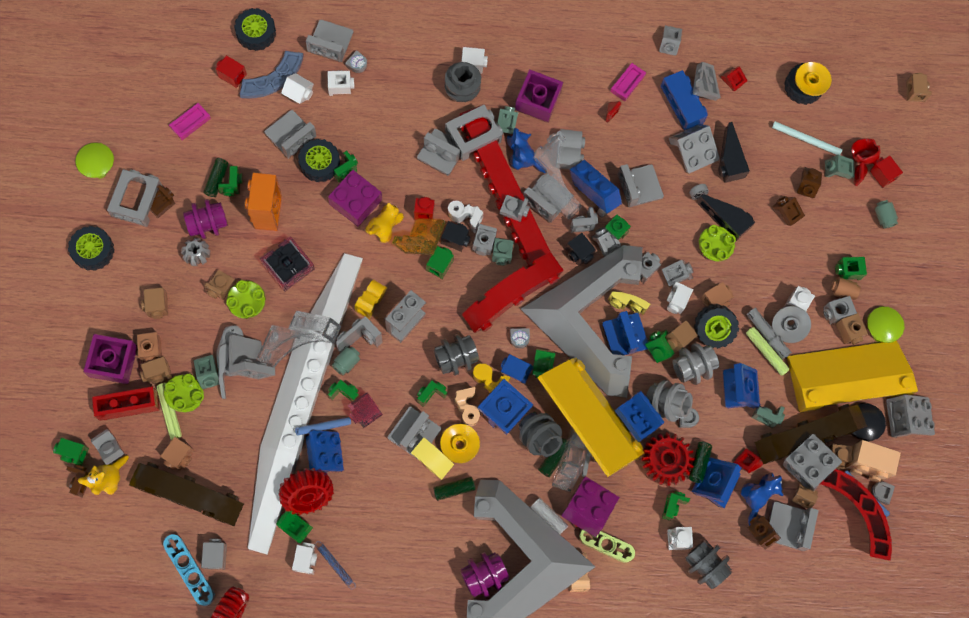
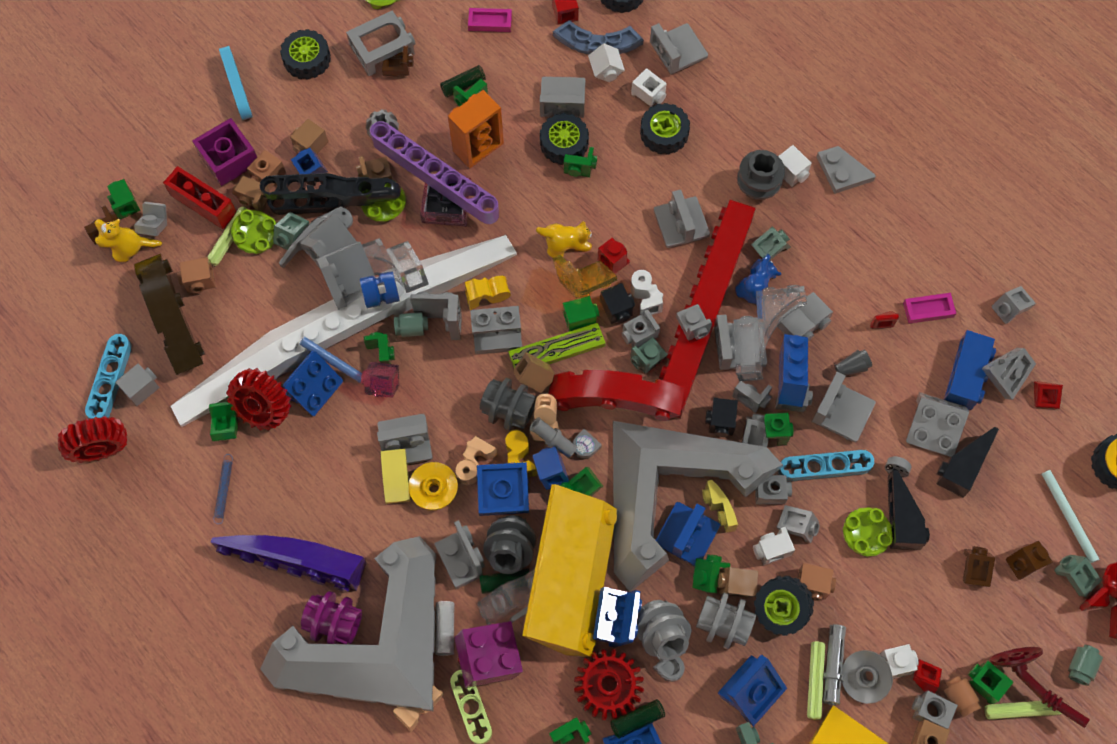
camera: 55 degrees right, 5 degrees down
magenta piece [183,199,228,240] -> none
white brick [292,543,317,575] -> none
magenta brick [328,170,382,227] -> none
tile [345,50,367,73] -> none
green bracket [417,381,447,407] -> none
dark green piece [433,476,475,501] -> none
light grey panel [445,105,503,161] -> none
magenta brick [515,69,564,123] -> none
none -> dark purple wedge [211,535,367,592]
none -> medium azure beam [219,46,253,120]
none -> black piece [259,173,401,215]
none -> blue brick [291,147,328,174]
none -> light grey bracket [316,242,375,310]
none -> blue wheel [360,271,400,309]
none -> medium lavender beam [370,121,499,224]
none -> light grey bracket [434,520,485,589]
none -> lime tile [509,323,606,369]
none -> medium nougat brick [513,352,555,393]
none -> light nougat leg [530,394,559,441]
none -> light grey pin [530,417,577,458]
none -> black wheel [640,103,690,155]
none -> medium azure beam [778,450,874,481]
none -> light grey wing [816,146,876,194]
none -> dark grey cone [834,349,872,376]
none -> red slope [913,659,942,694]
none -> yellowish green axle [984,701,1062,720]
none -> dark red dish [990,647,1090,728]

